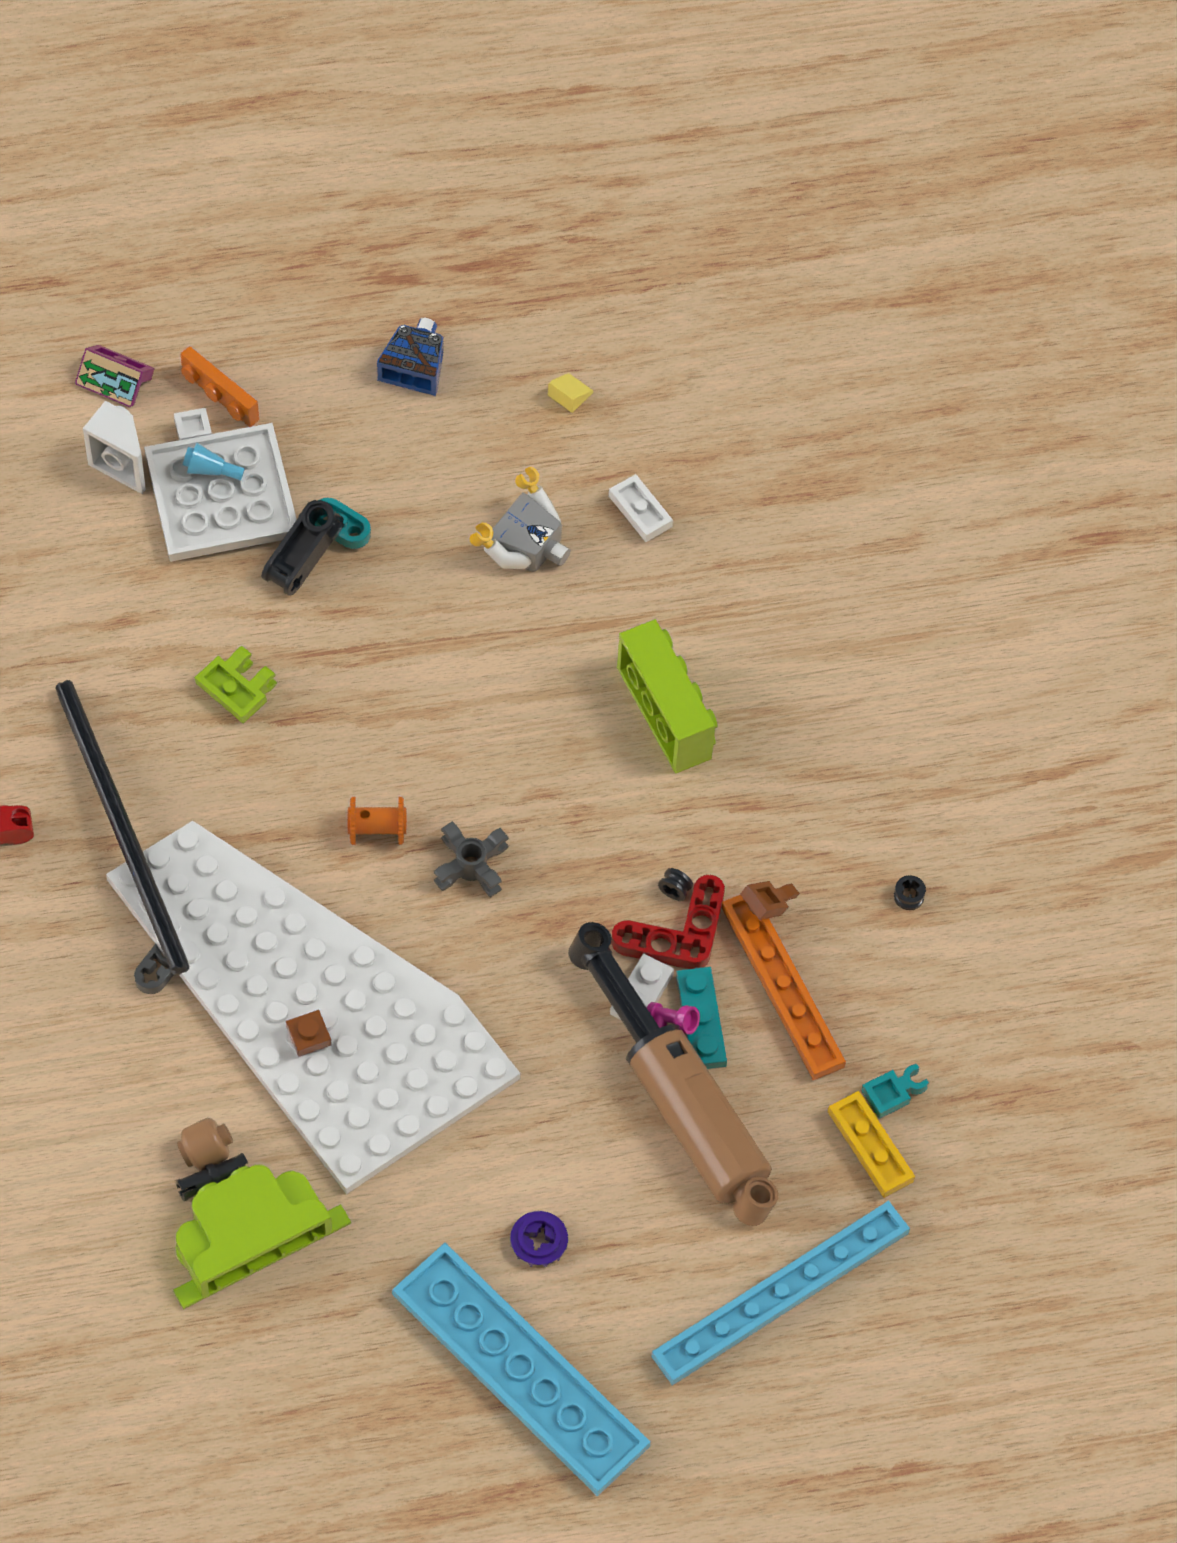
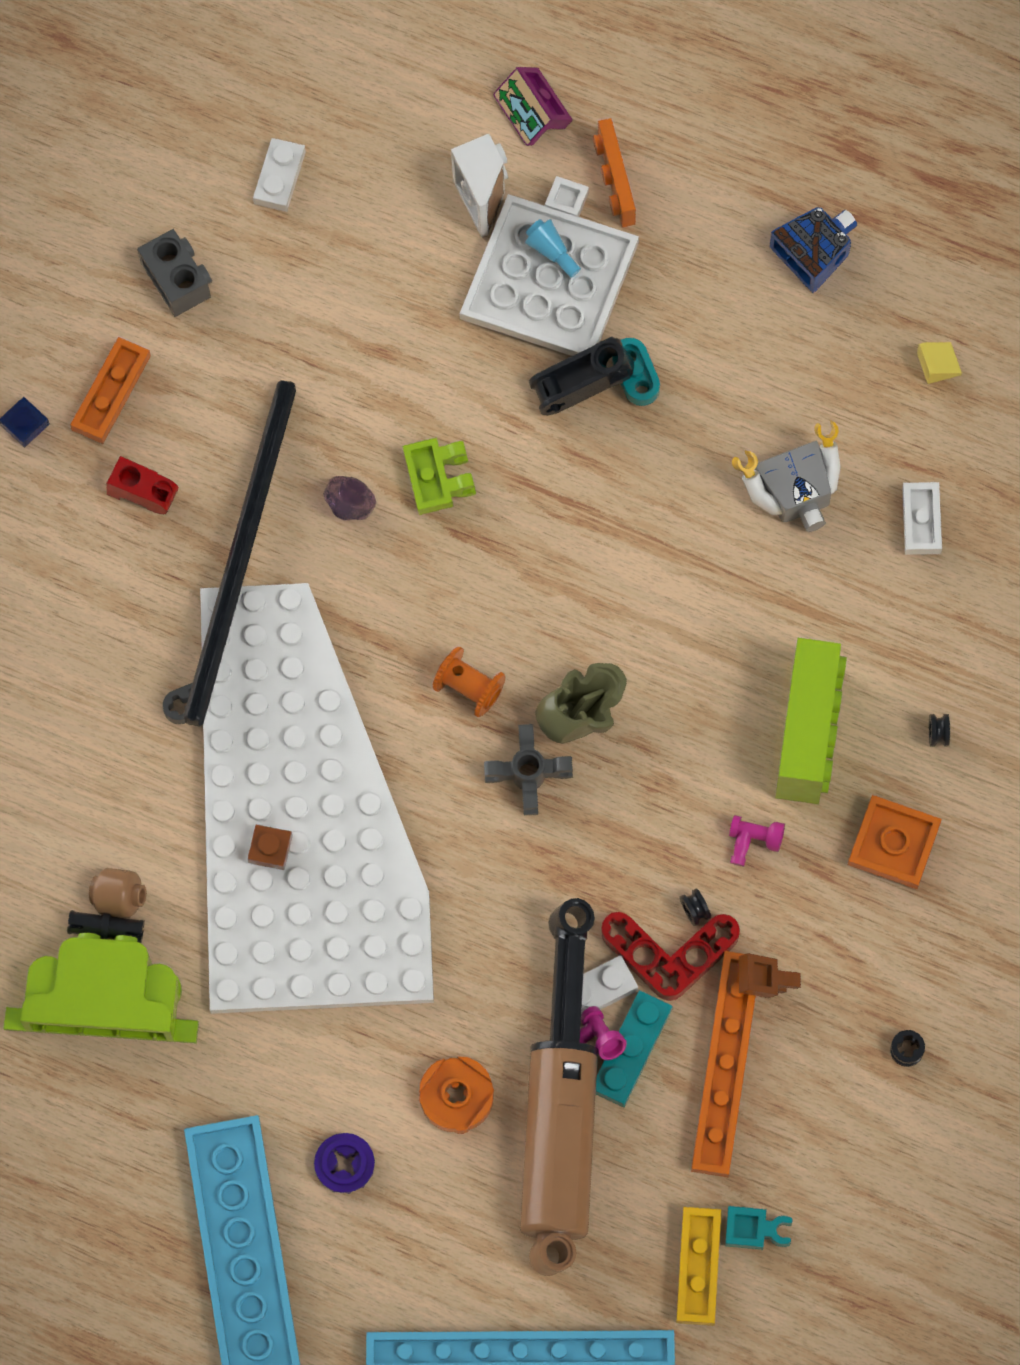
camera: 40 degrees right, 10 degrees up
none -> plate [323,476,376,520]
none -> orange plate [419,1056,494,1134]
none -> olive head [535,663,627,744]
none -> dark pink piece [729,815,785,867]
none -> orange plate [847,795,942,889]
none -> black bush [929,714,950,747]

